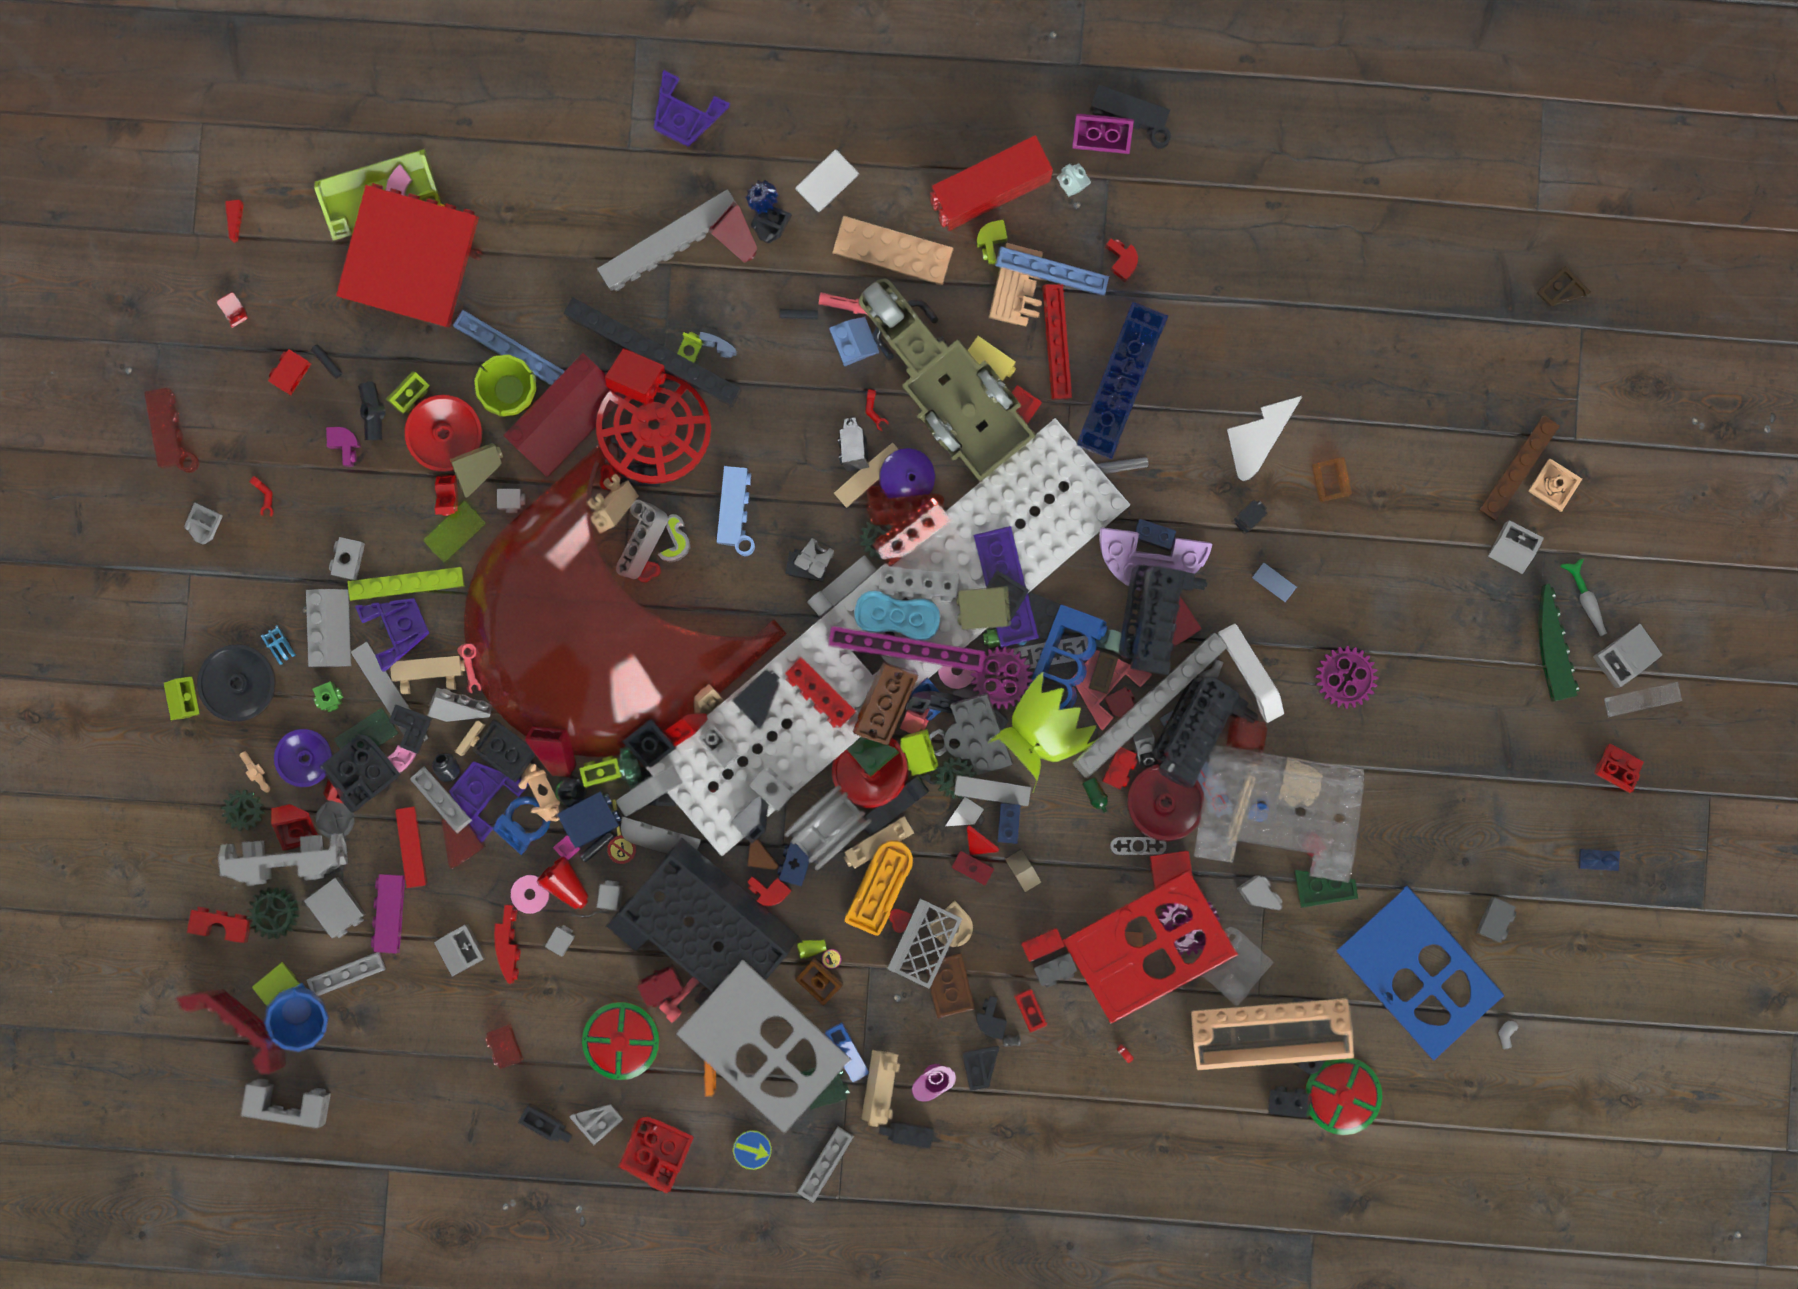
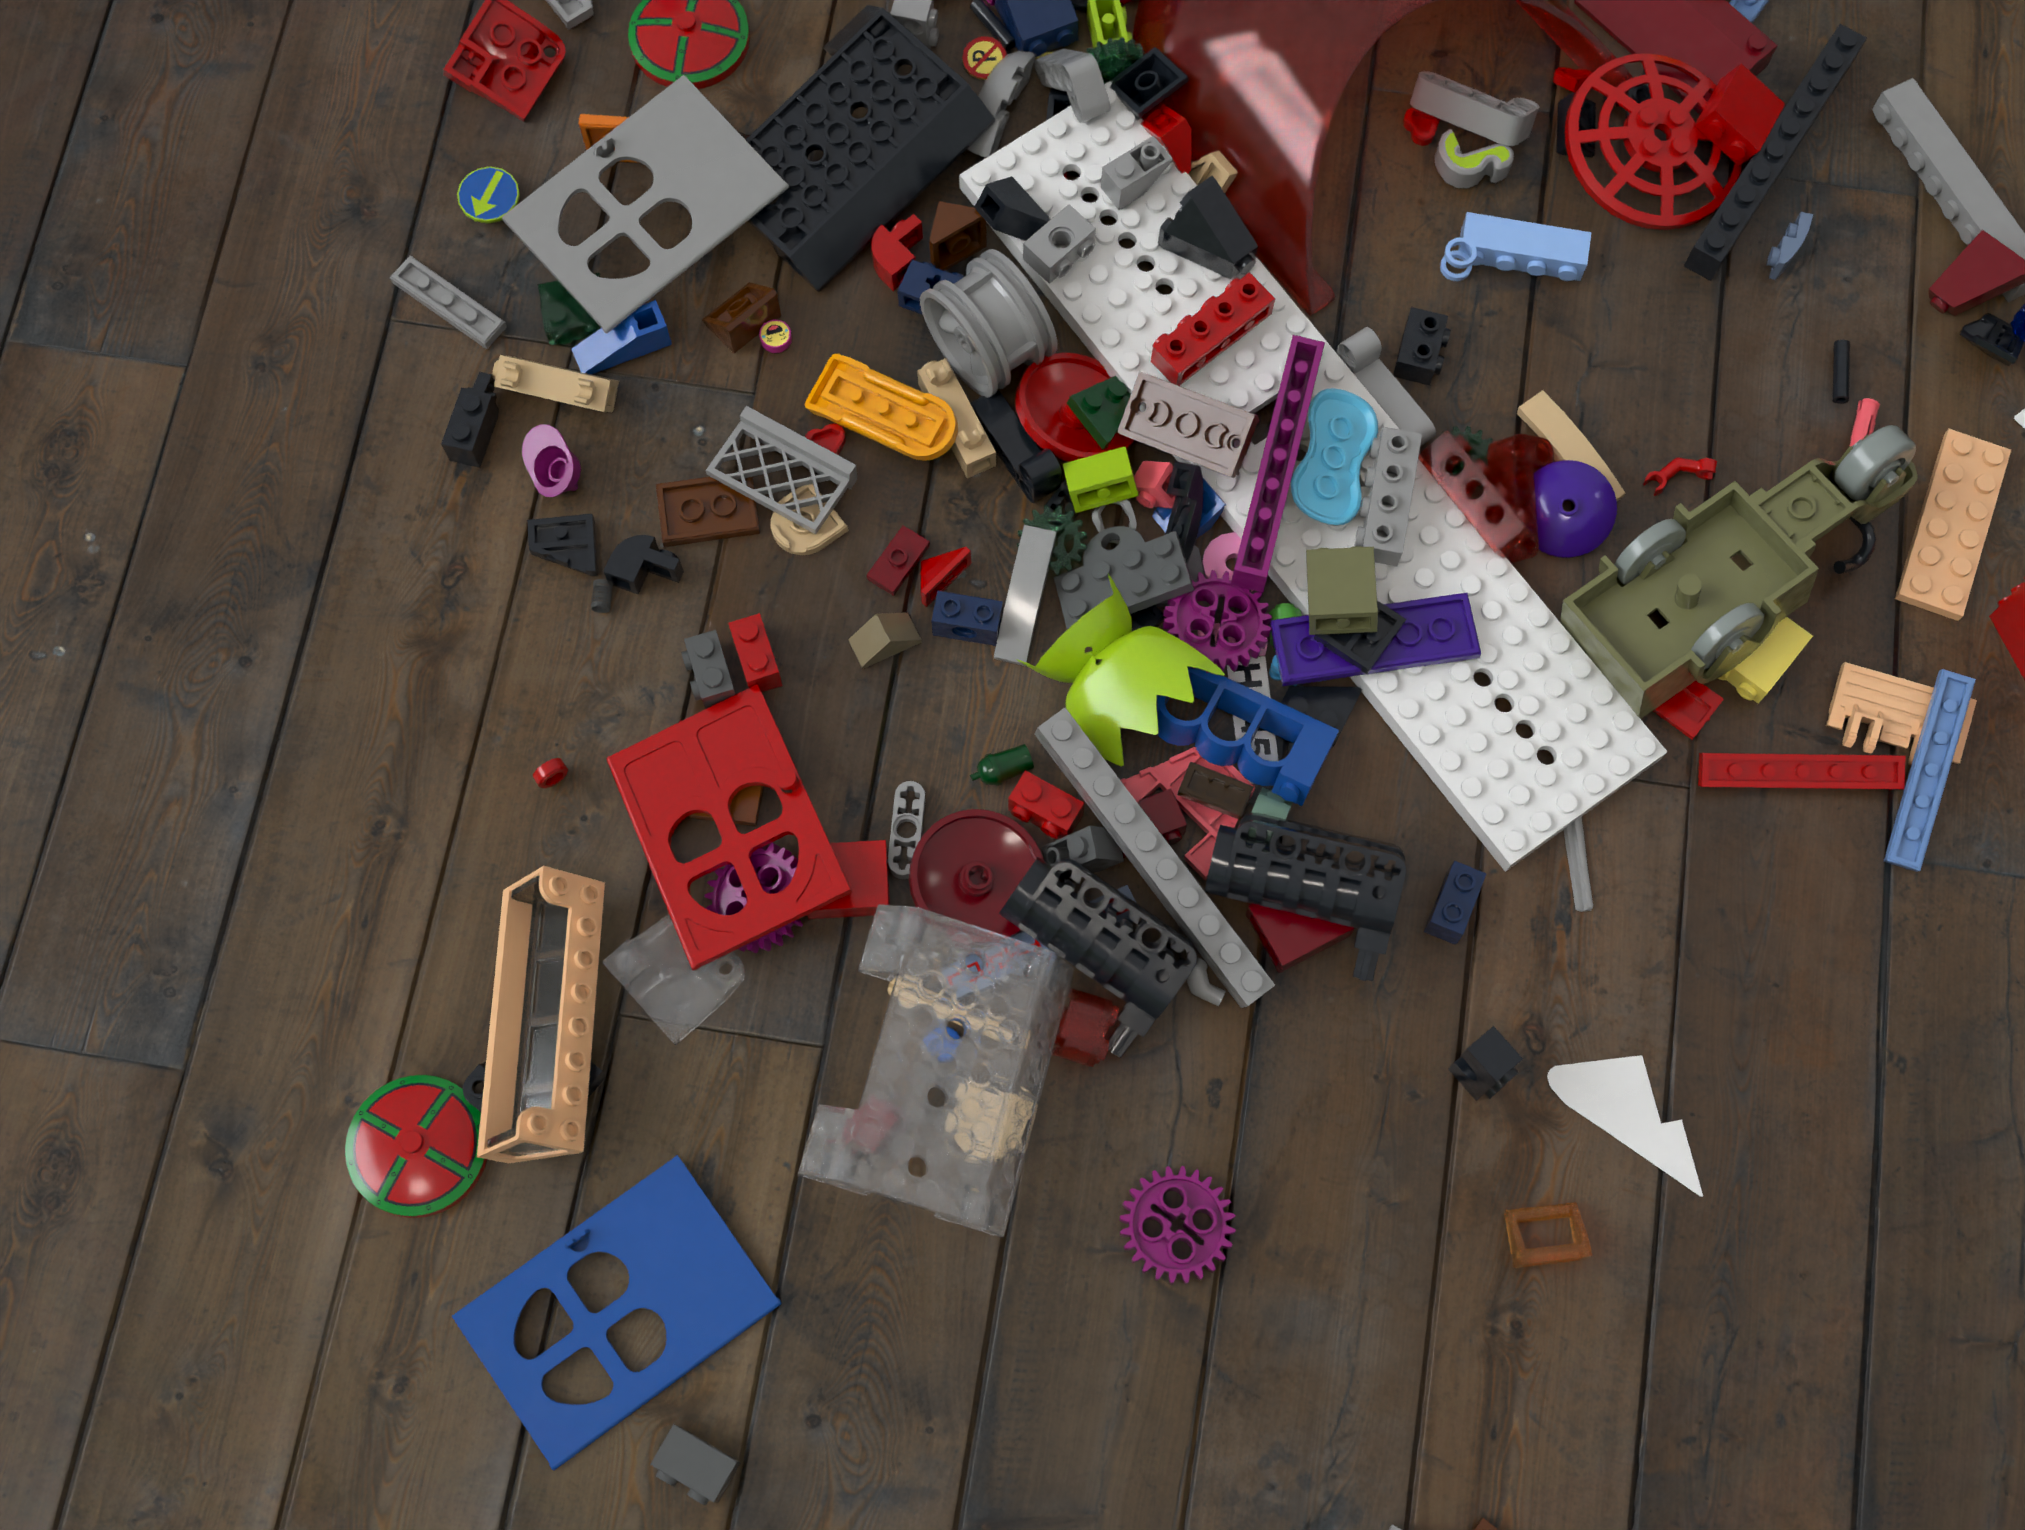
camera: 90 degrees right, 15 degrees down
tan brick [587,474,638,533] -> none
dark red brick [637,964,684,1008] -> none
coral brick [659,977,700,1023] -> none
lime bracket [677,332,703,363] -> none
light grey piece [794,538,834,578] -> none
lime cone [797,940,827,959] -> none
medium blue slope [829,317,879,366] -> none
hinge [838,418,869,472] -> none
white sticker [946,797,984,826] -> none
lime brick [977,220,1007,265] -> none
red brick [1014,989,1047,1033] -> none
clear blue slope [1076,302,1168,459] -> none
lavender plate [1099,527,1212,591] -> none
red brick [1105,238,1138,282] -> none
white beam [1218,623,1284,723] -> none
light grey slope [1237,875,1282,910] -> none
sand blue slope [1252,563,1297,602] -> none
black brick [1268,1086,1312,1118] -> none
dark green wing [1294,870,1359,908] -> none
light grey arm [1499,1021,1518,1049] -> none

